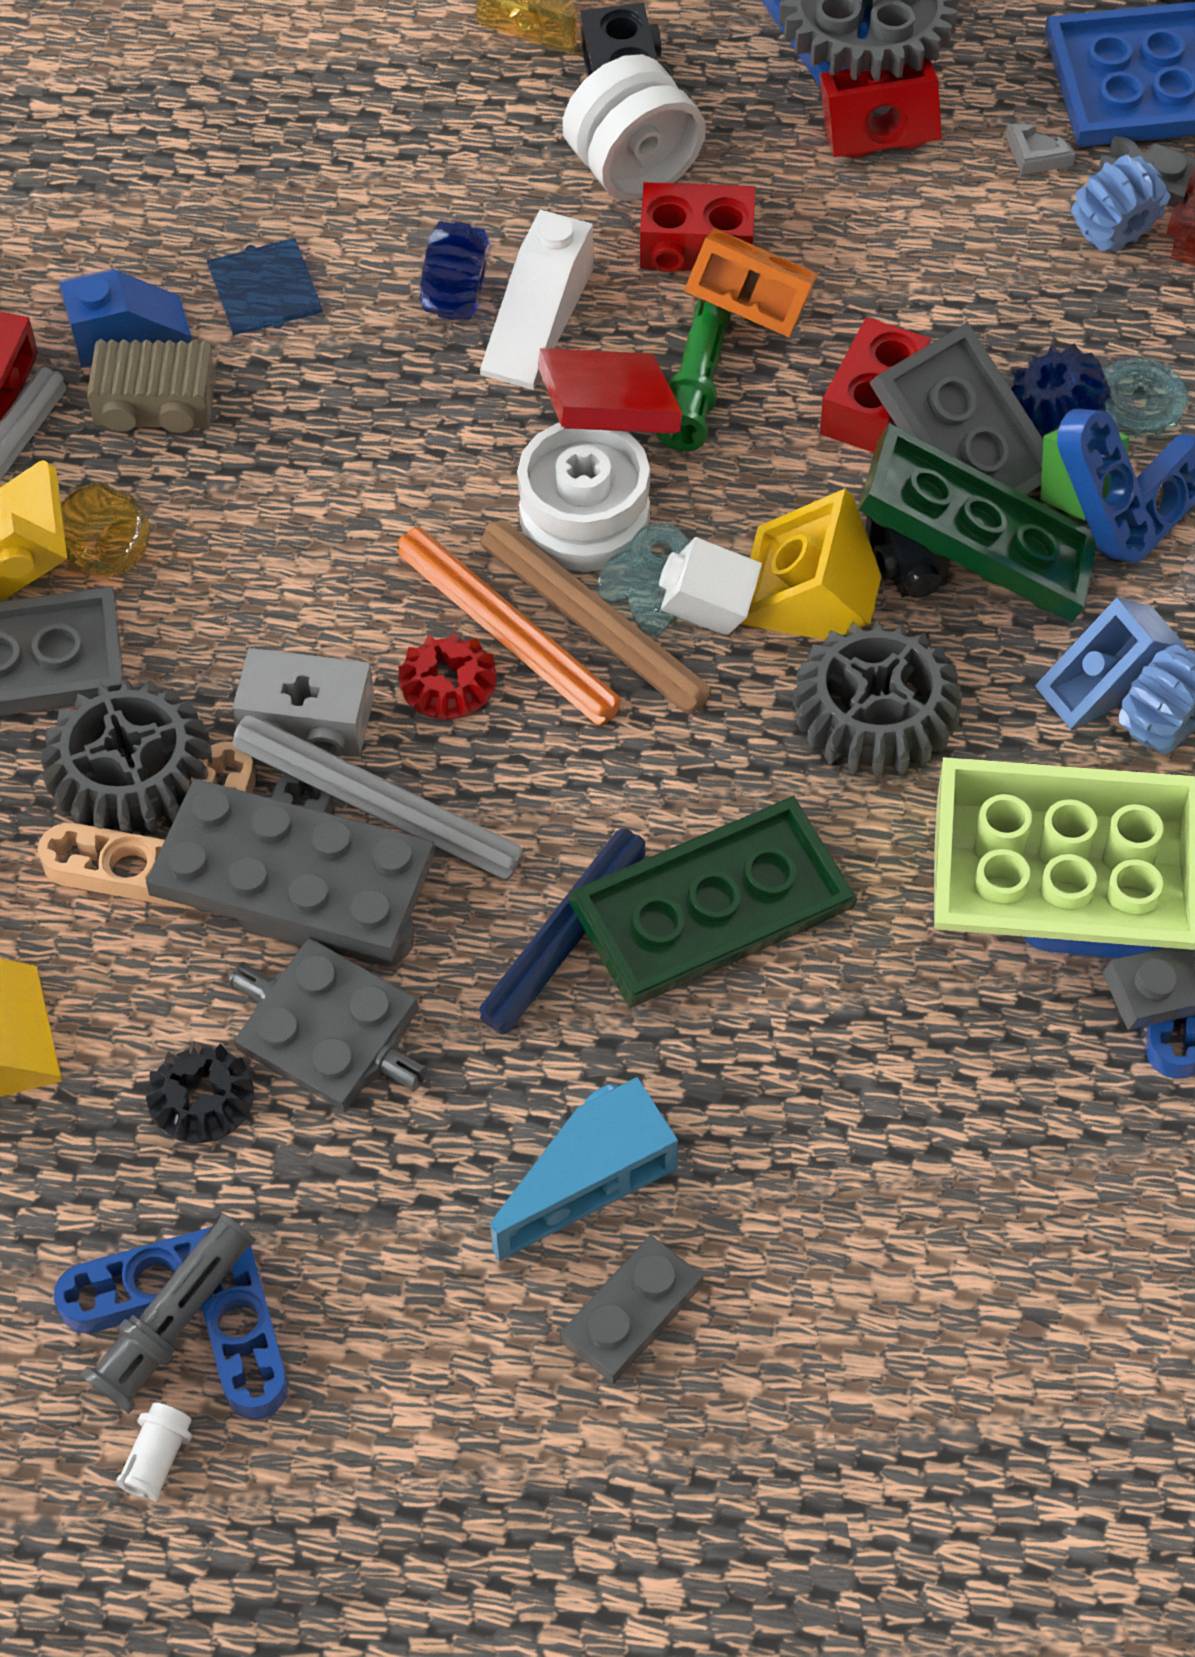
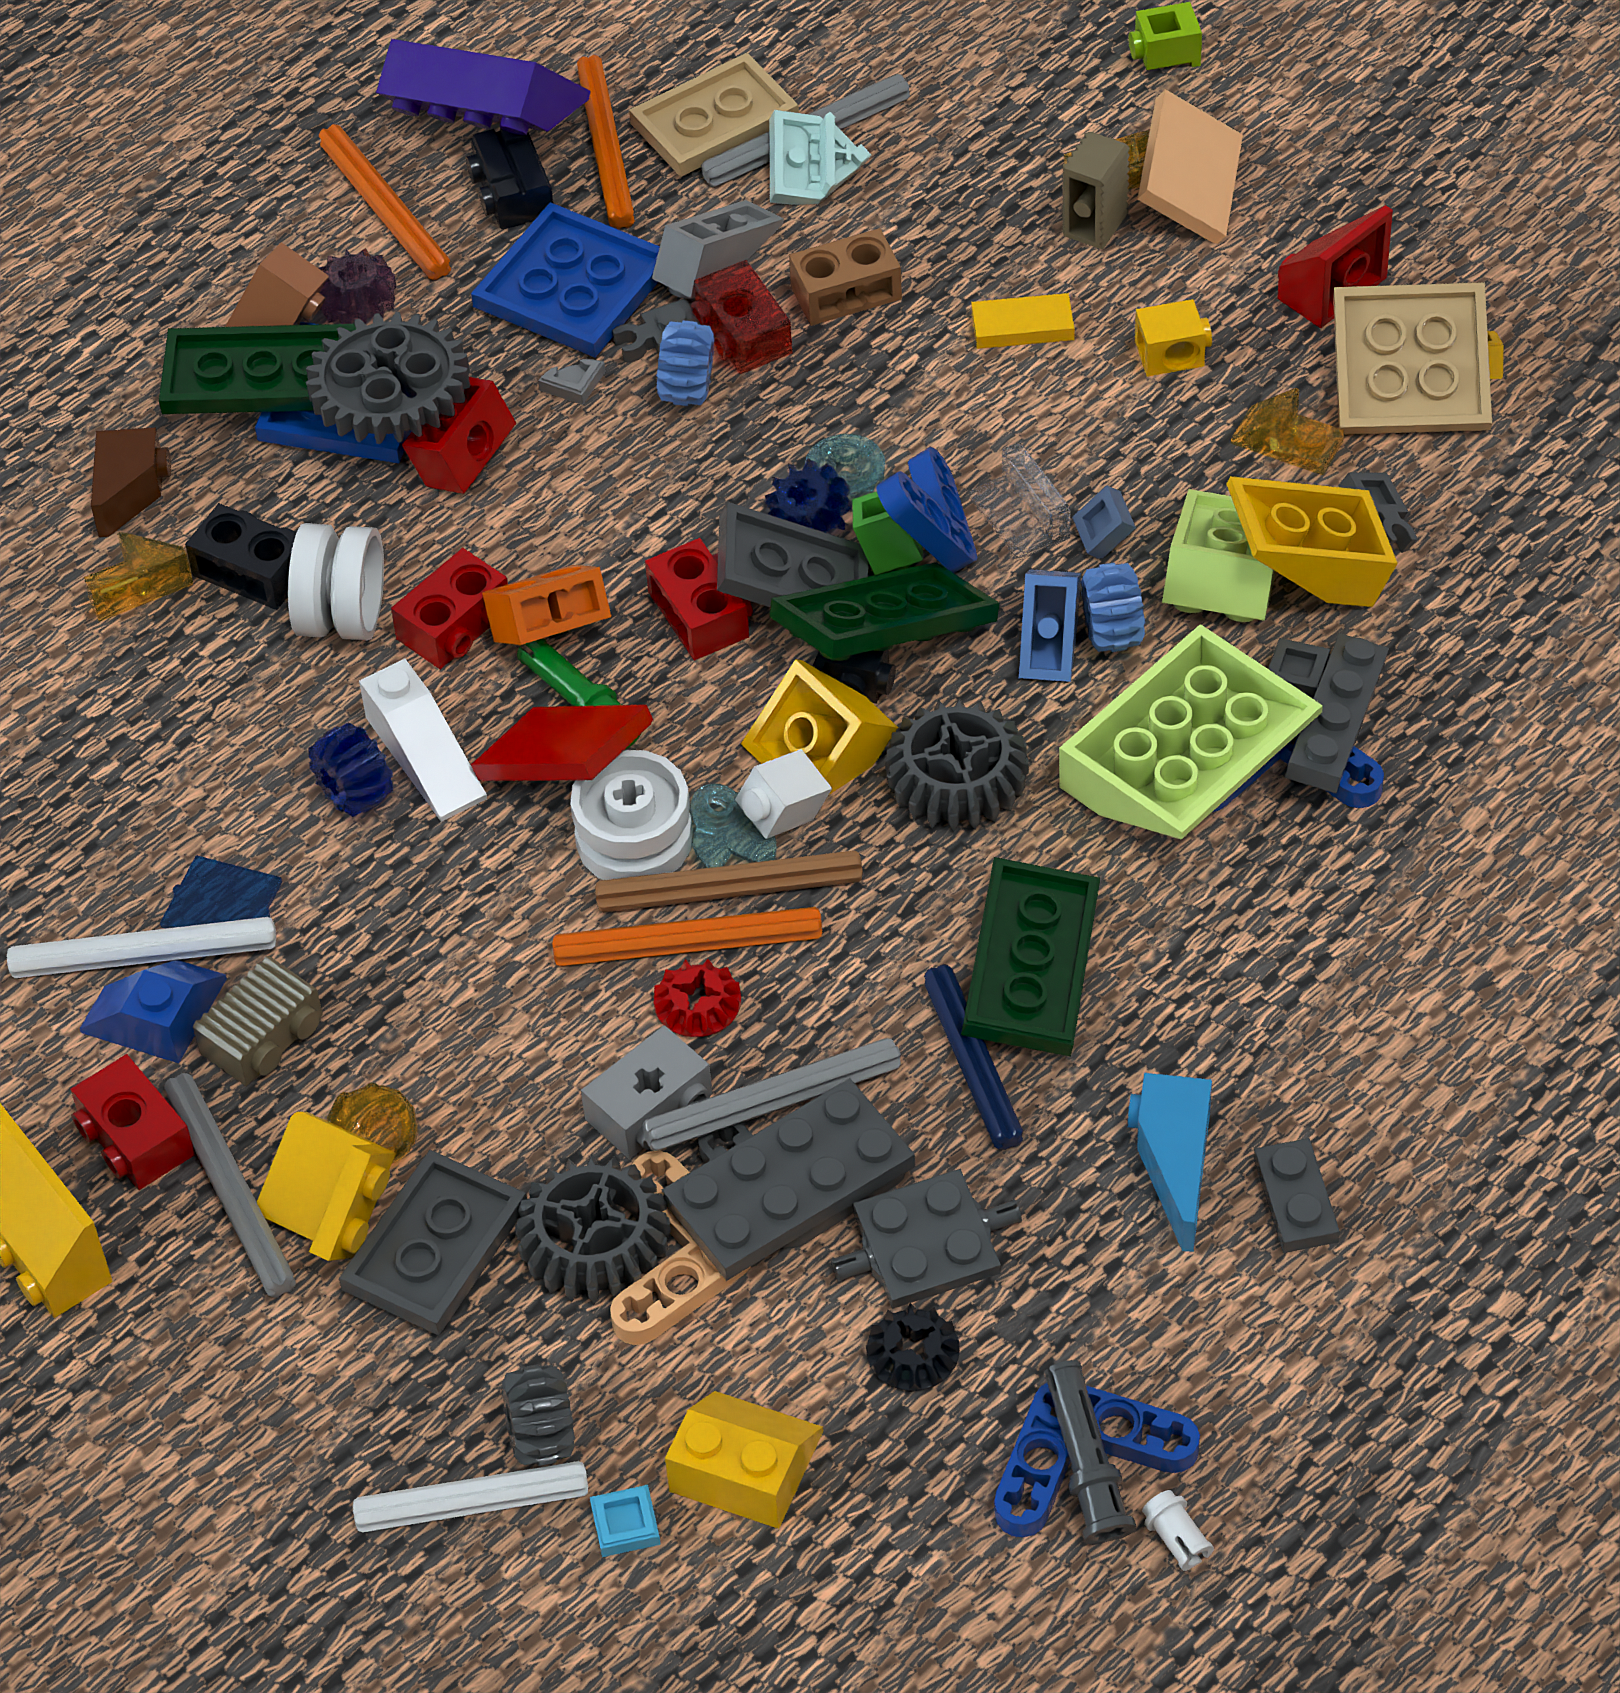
camera: 50 degrees left, 5 degrees down
none -> white axle [7,917,276,978]

